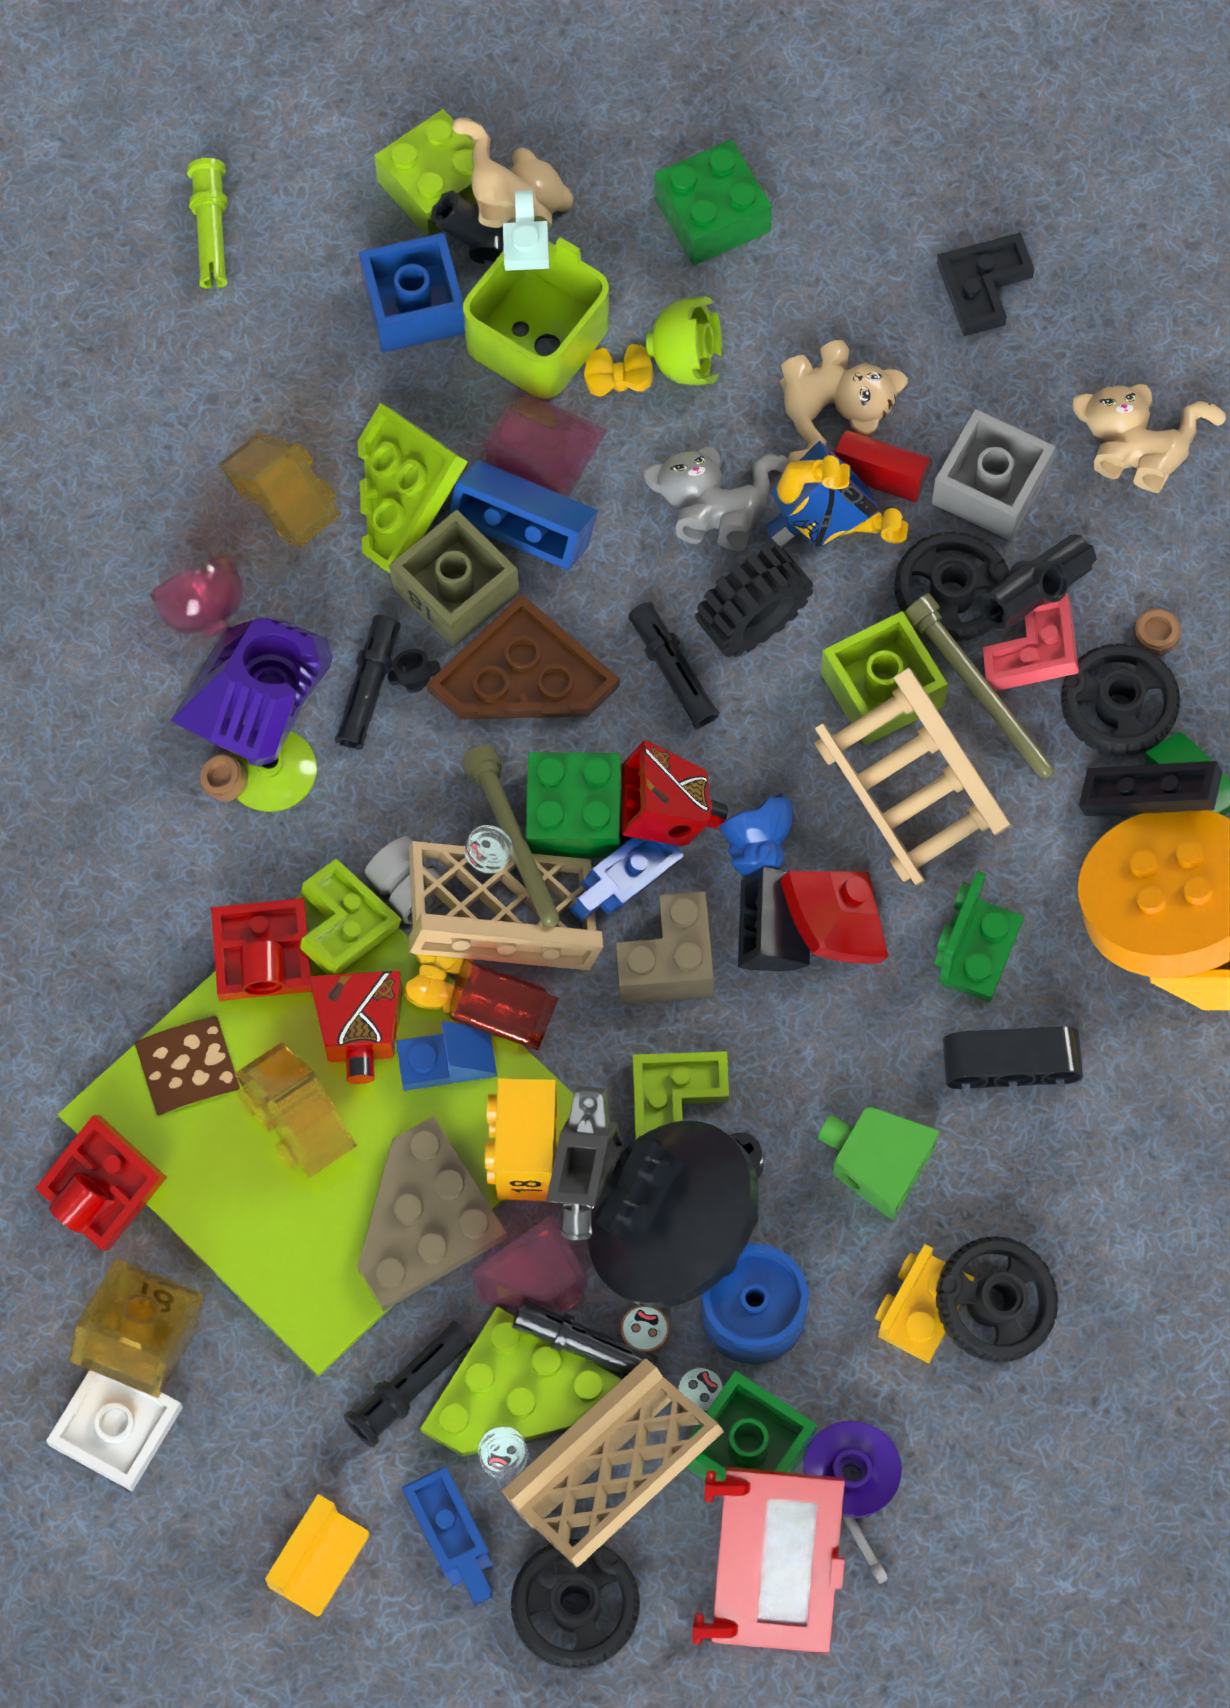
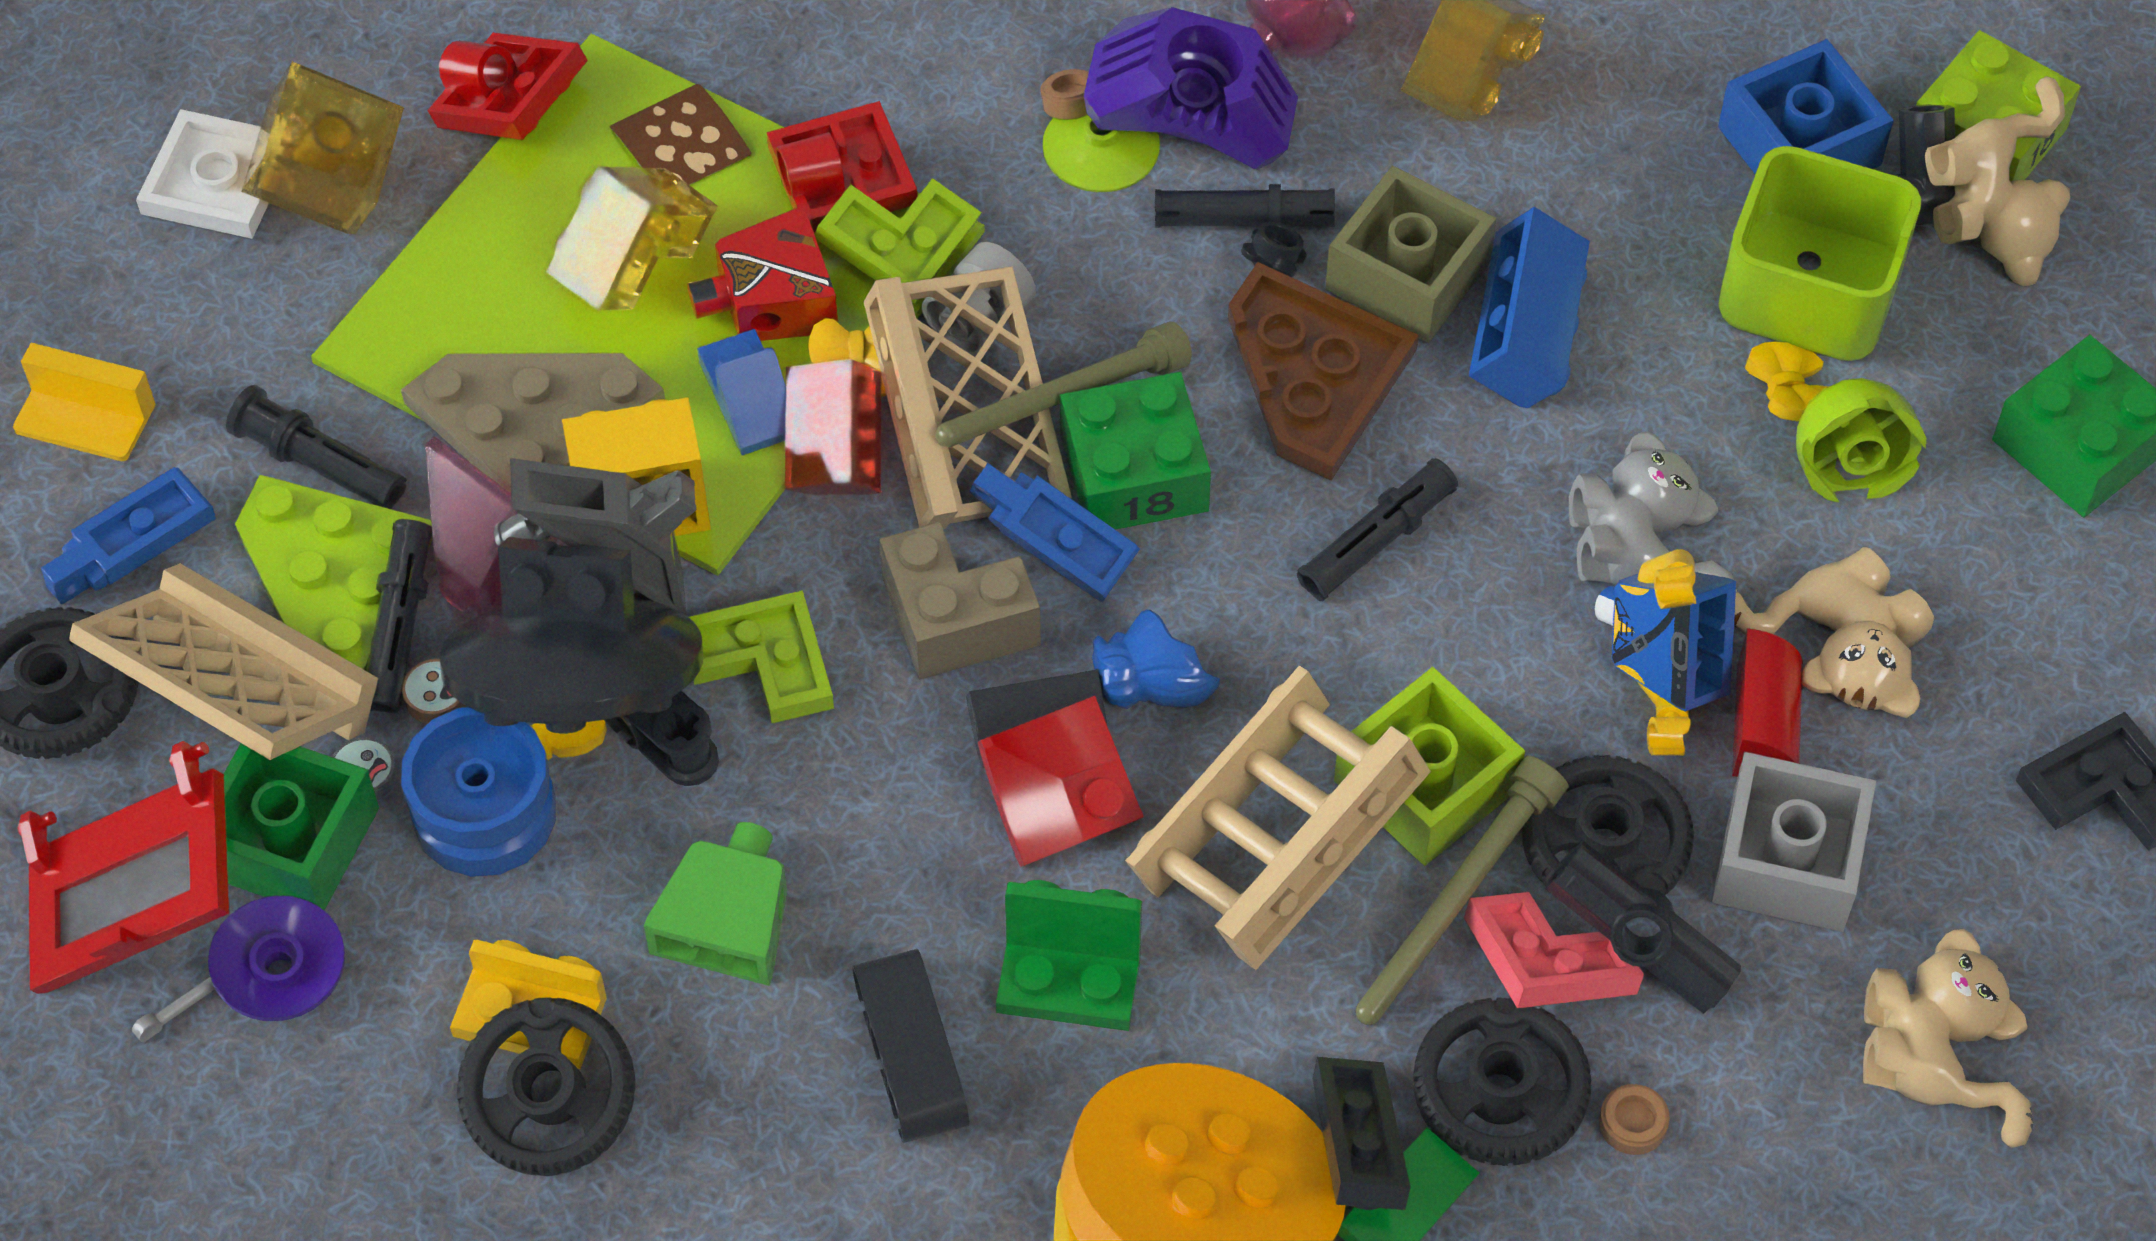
camera: 75 degrees right, 10 degrees down
lime plate [358,403,468,573] -> none
clear tile [464,825,513,873] -> none
clear tile [478,1427,529,1479] -> none
clear pink slope [485,394,607,497] -> none
light aqua plate [503,190,549,271] -> none
red torso [621,740,728,846] -> none
black tyre [695,546,813,657] -> none

